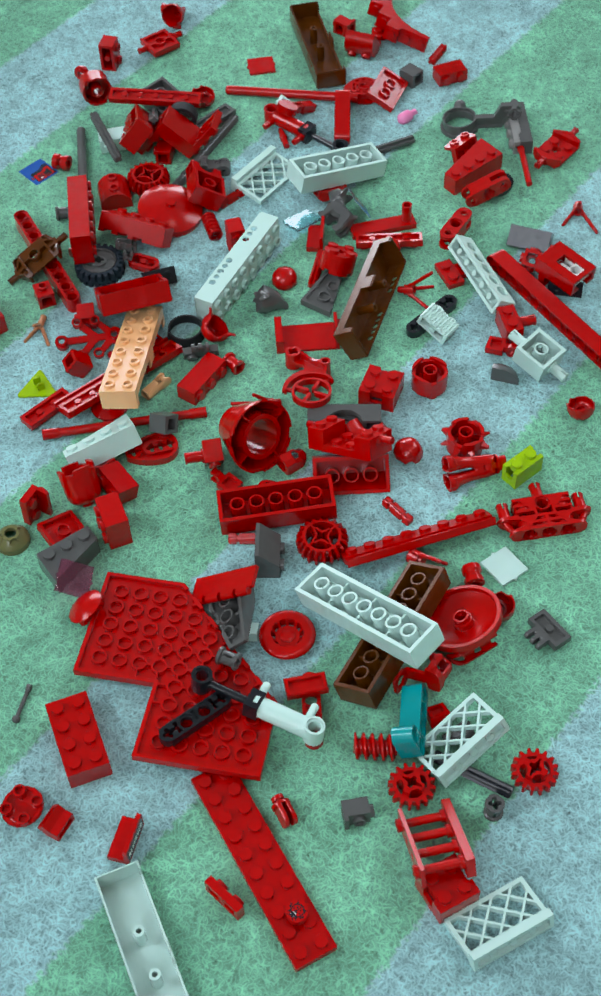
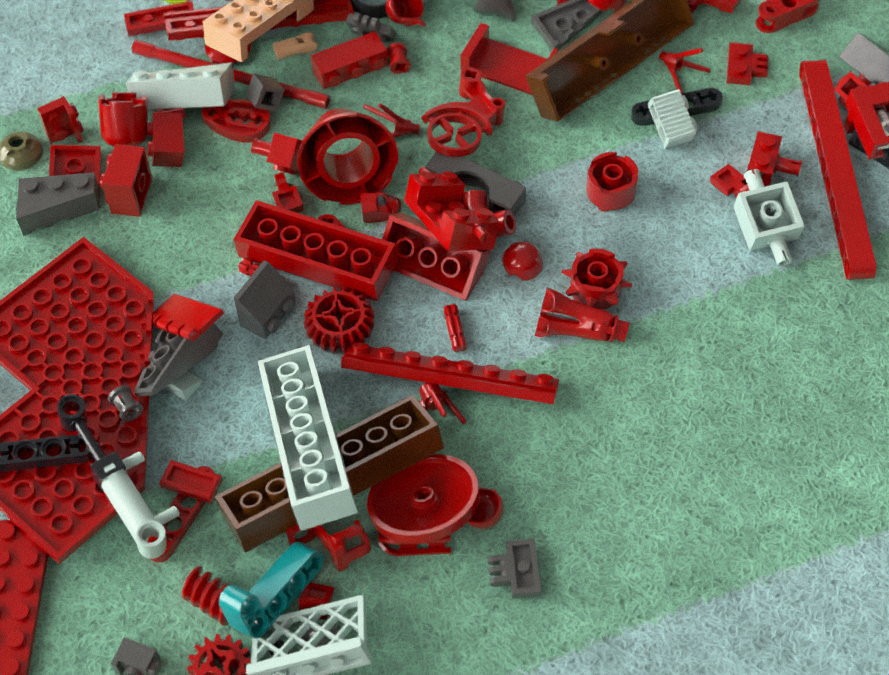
camera: 30 degrees right, 5 degrees up
clear pink piece [54,558,94,597] -> none
red dish [69,590,104,626] -> none
red wheel [259,610,316,660] -> none
red arm [271,793,298,829] -> none
red piece [358,364,404,413] -> none
light aqua brick [448,234,516,315] -> none
red wheel [461,562,485,586] -> none
light aqua piece [480,546,528,587] -> none
dark grey brick [491,363,519,385] -> none
red piece [495,482,591,542] -> none
lime brick [501,445,544,489] -> none
red hair [566,396,595,421] -> none

